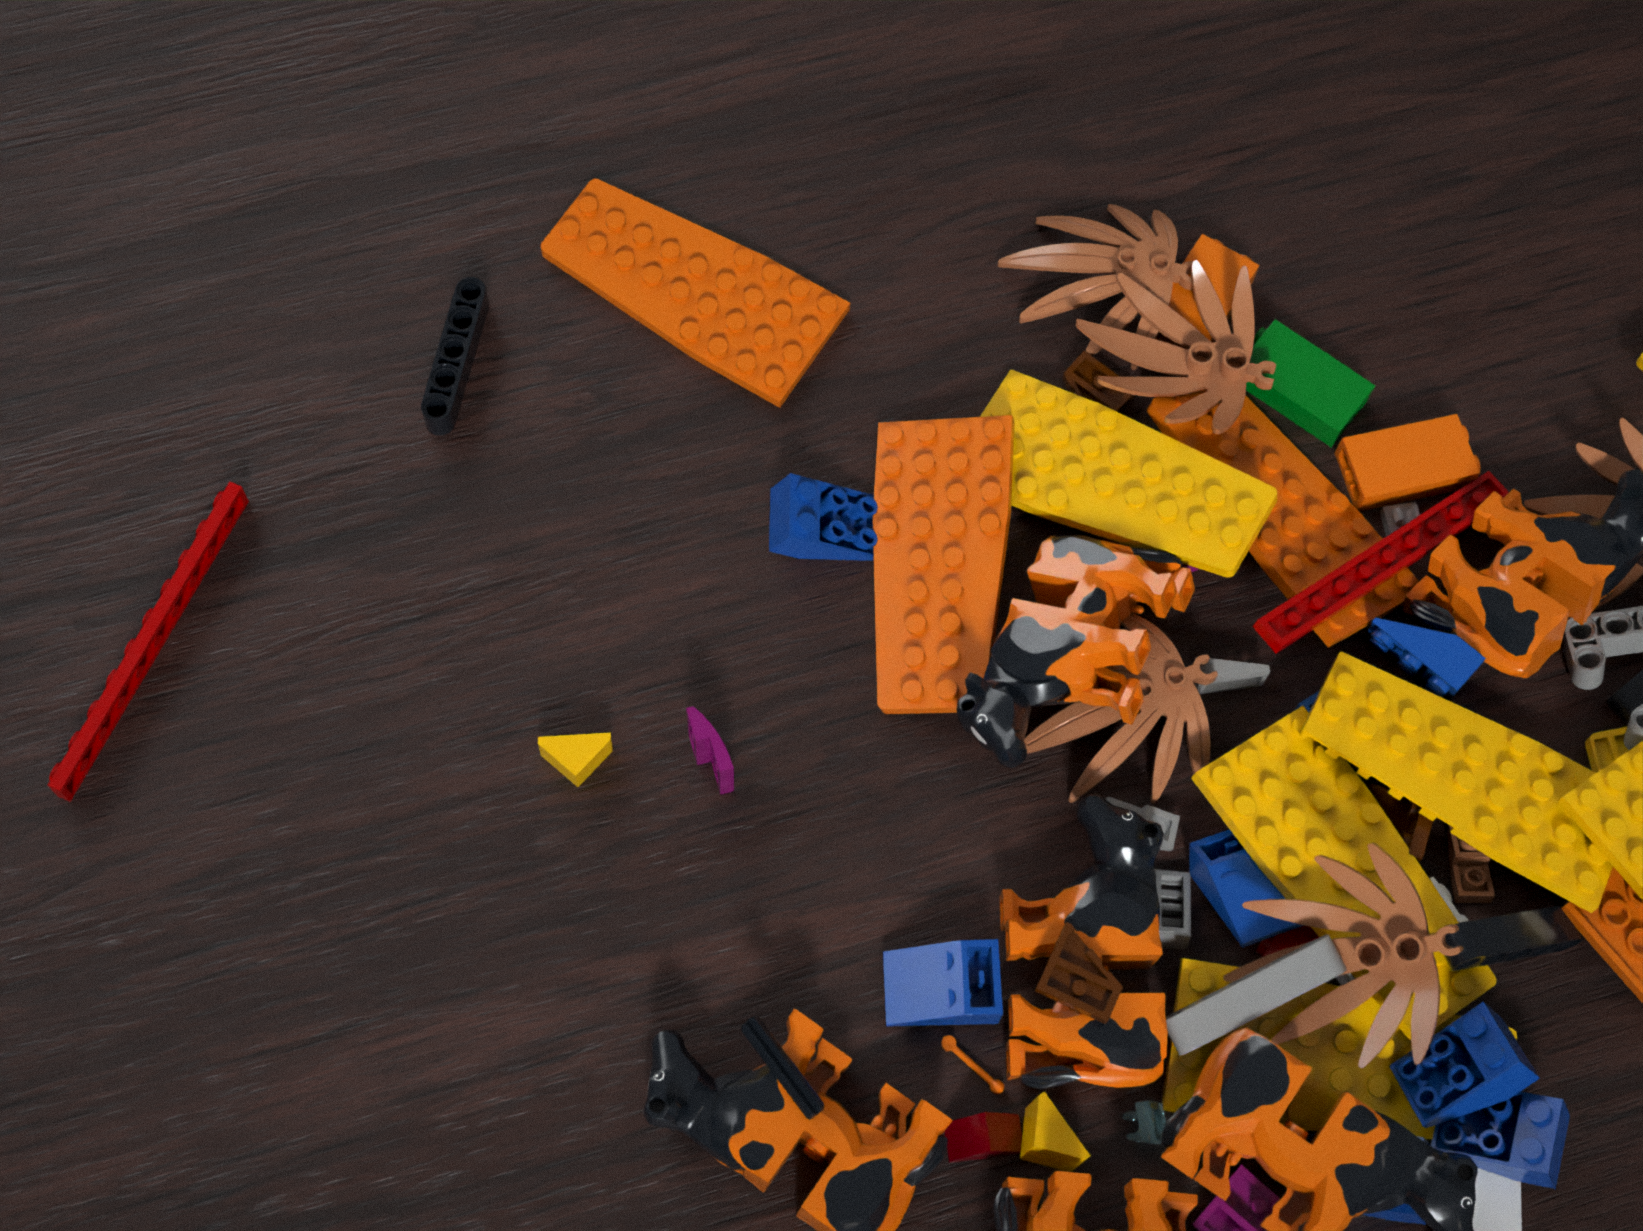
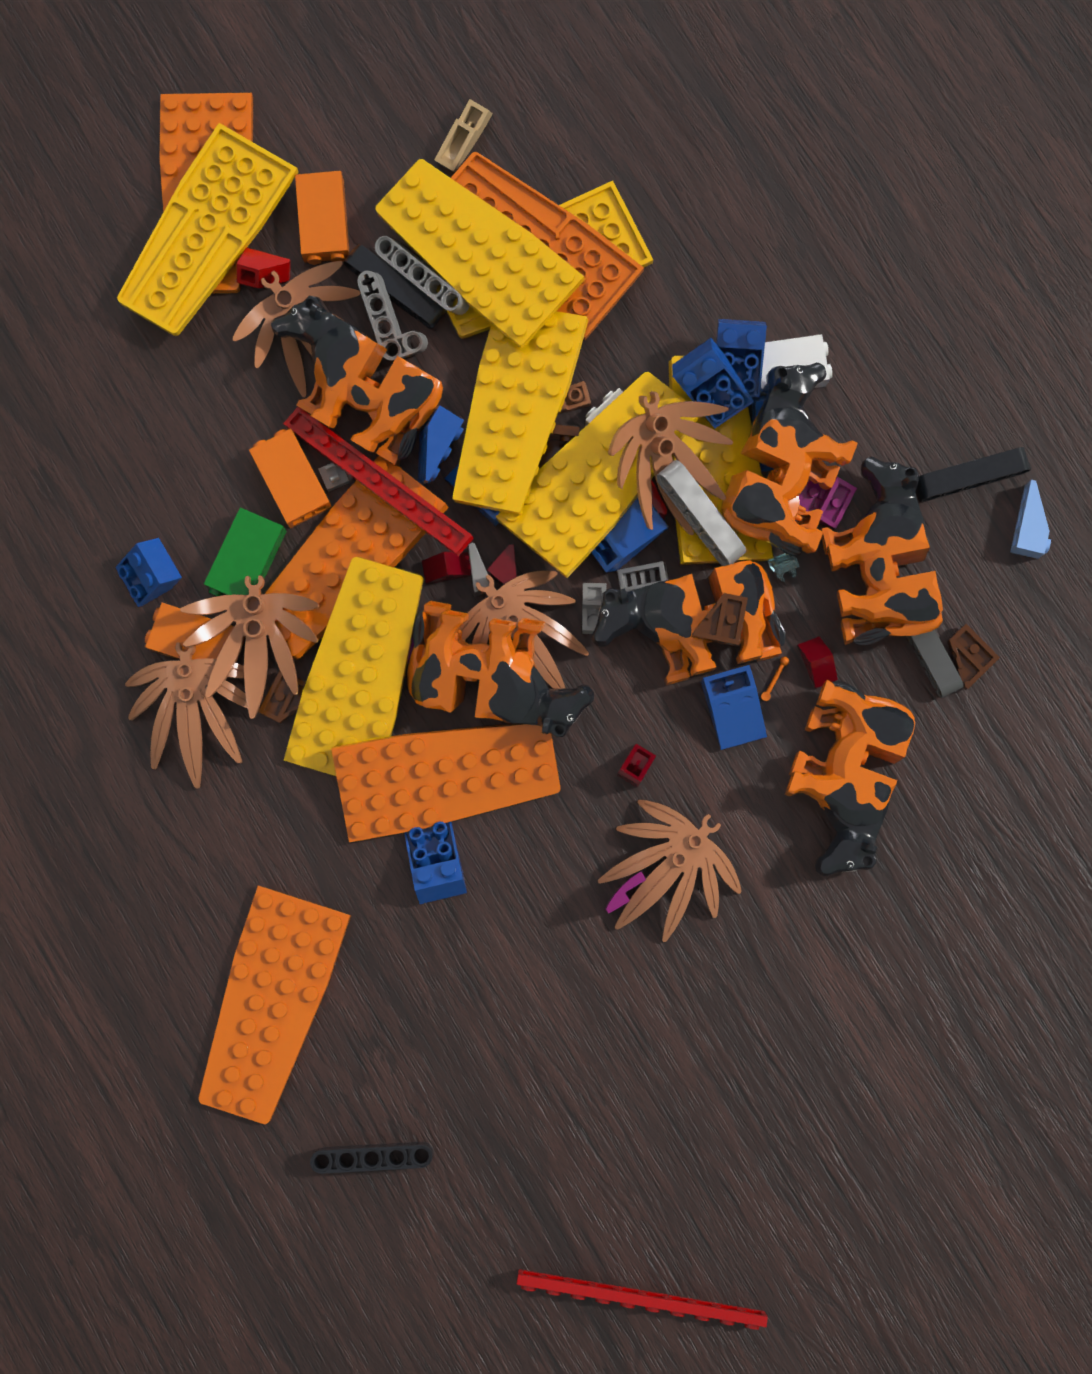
camera: 100 degrees left, 15 degrees up
yellow slope [538,732,613,787] -> none
black axle [741,1016,825,1120] -> none
yellow slope [1020,1091,1090,1172] -> none
black beam [1444,905,1584,971] -> none
none -> blue slope [115,538,182,607]
none -> dark red slope [422,552,472,584]
none -> dark red slope [487,544,516,586]
none -> nougat plant [598,800,741,942]
none -> dark red slope [617,744,656,787]

